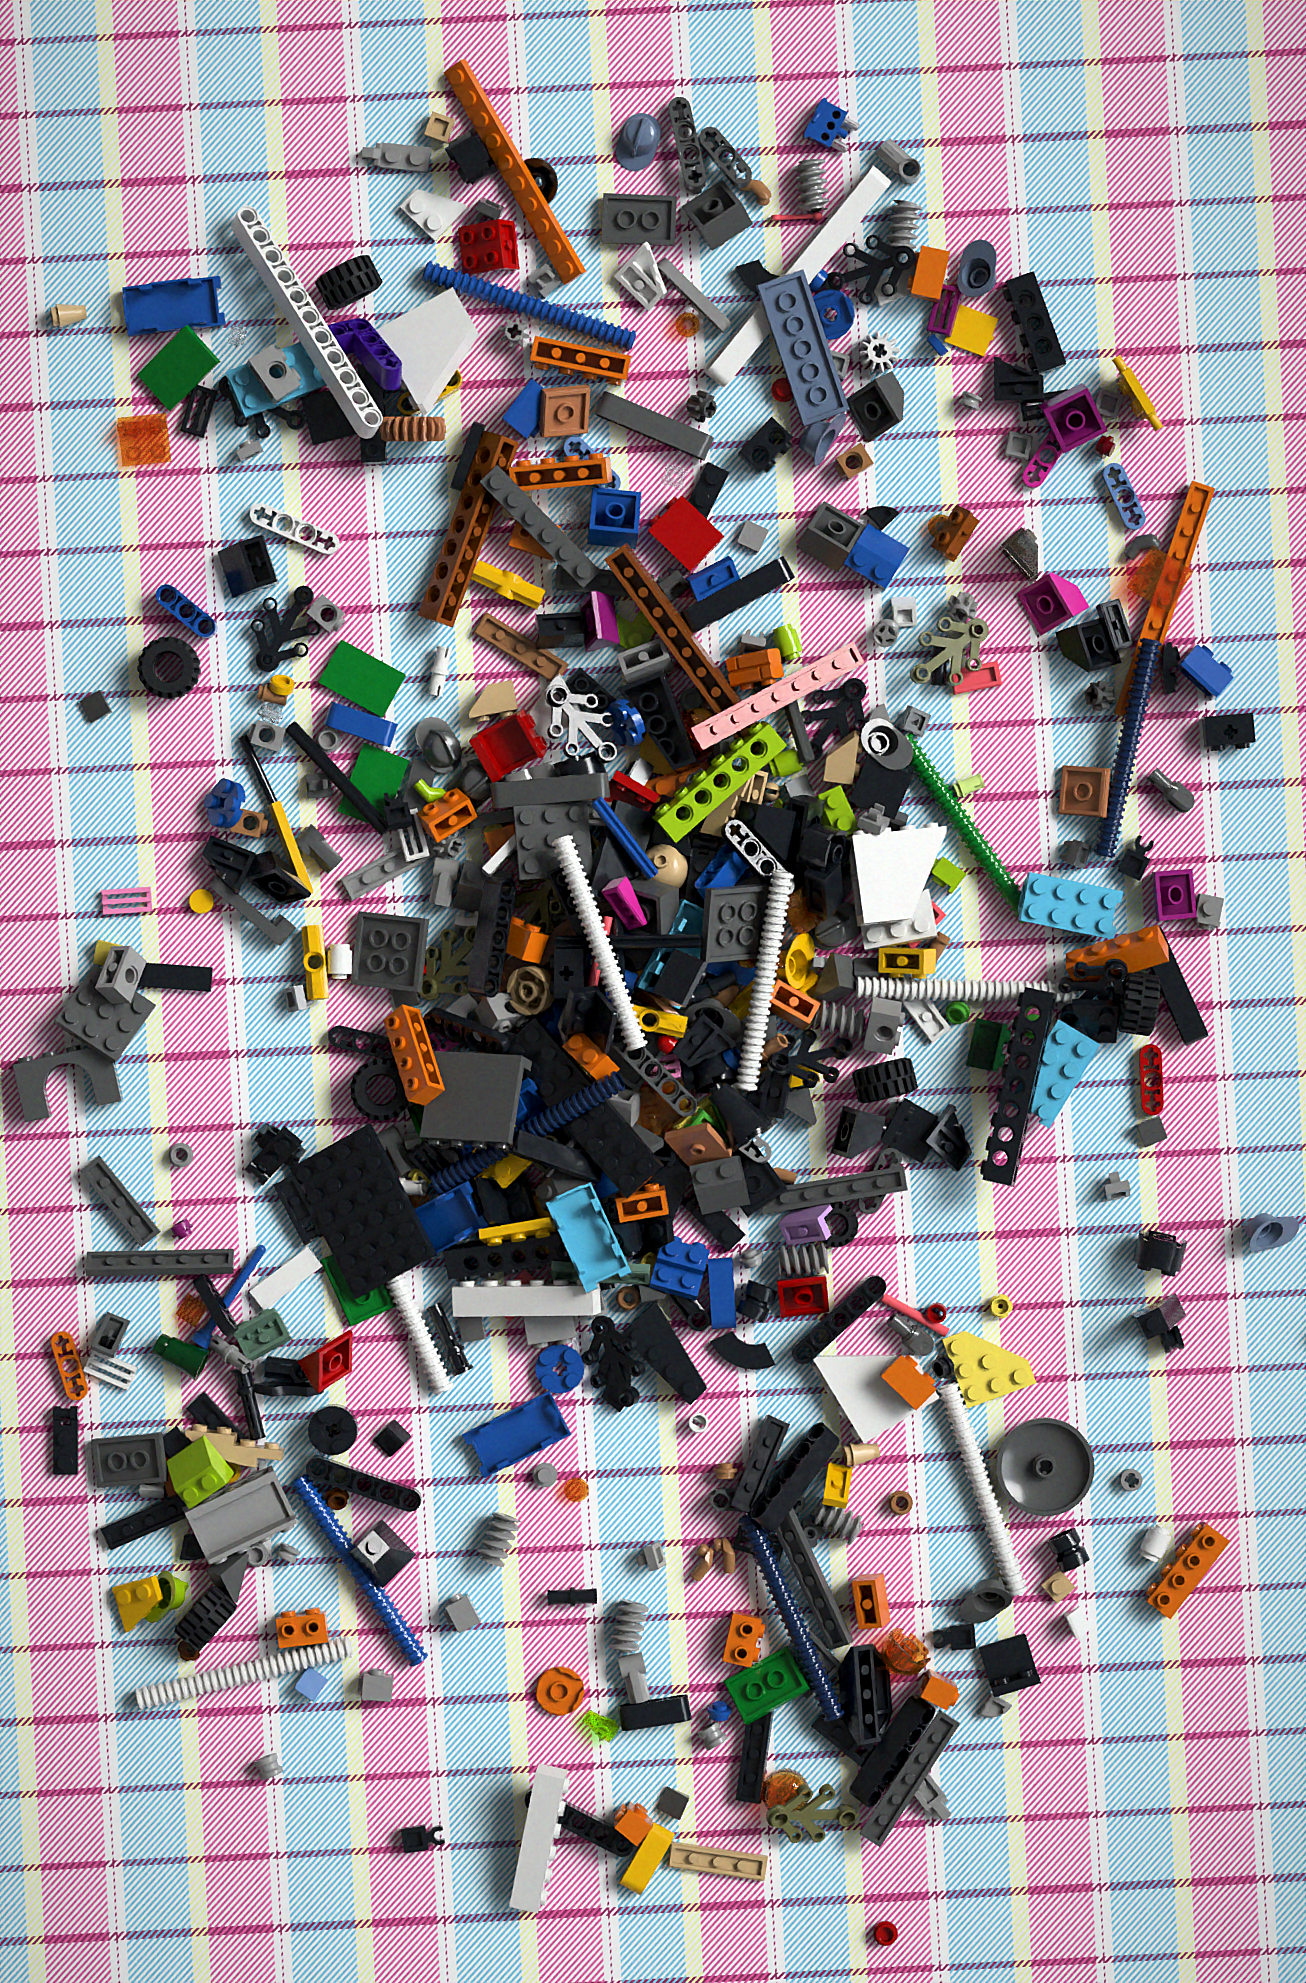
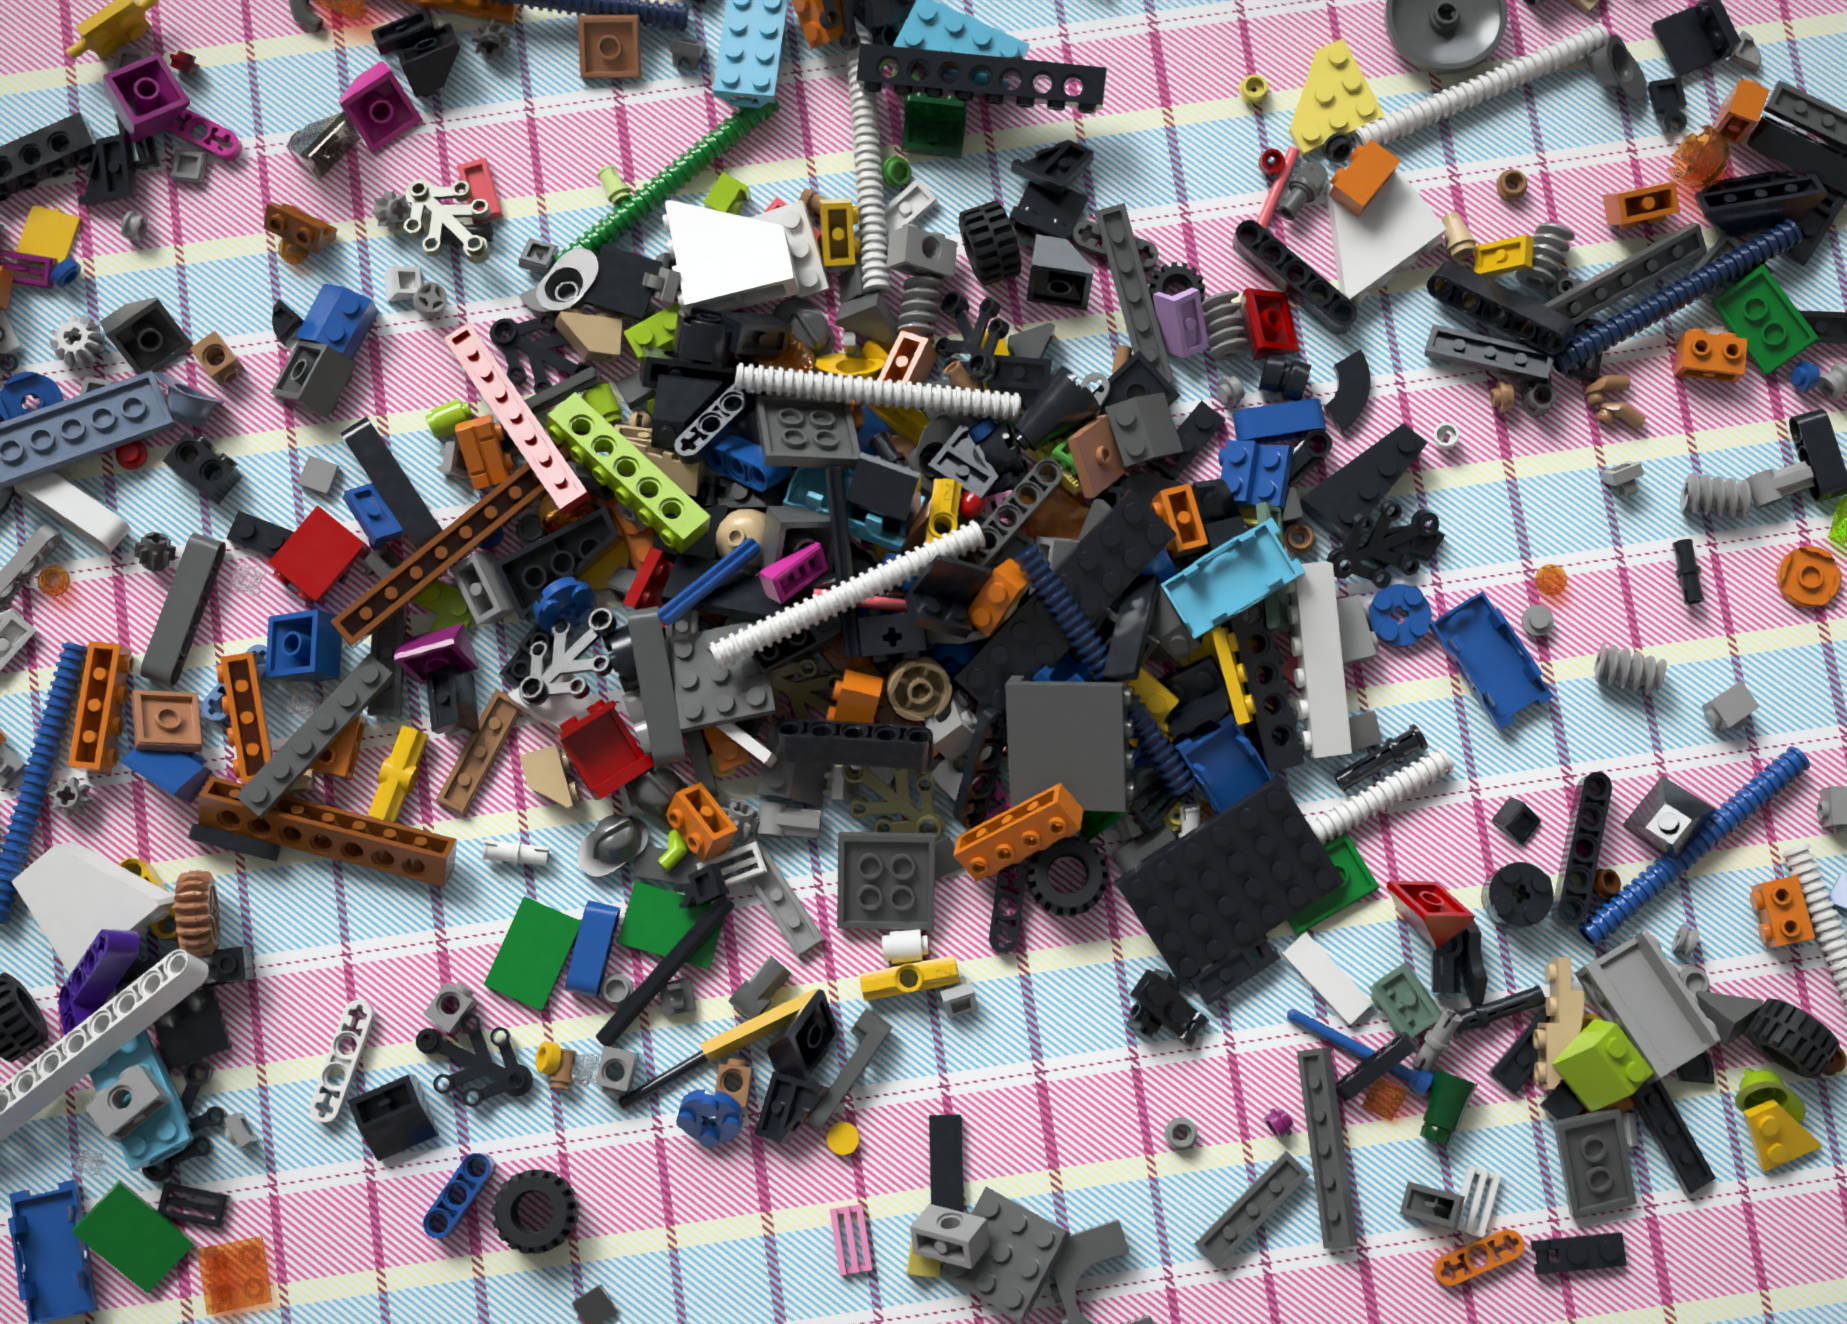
camera: 90 degrees left, 10 degrees down
medium blue beam [1102,463,1146,530] -> none

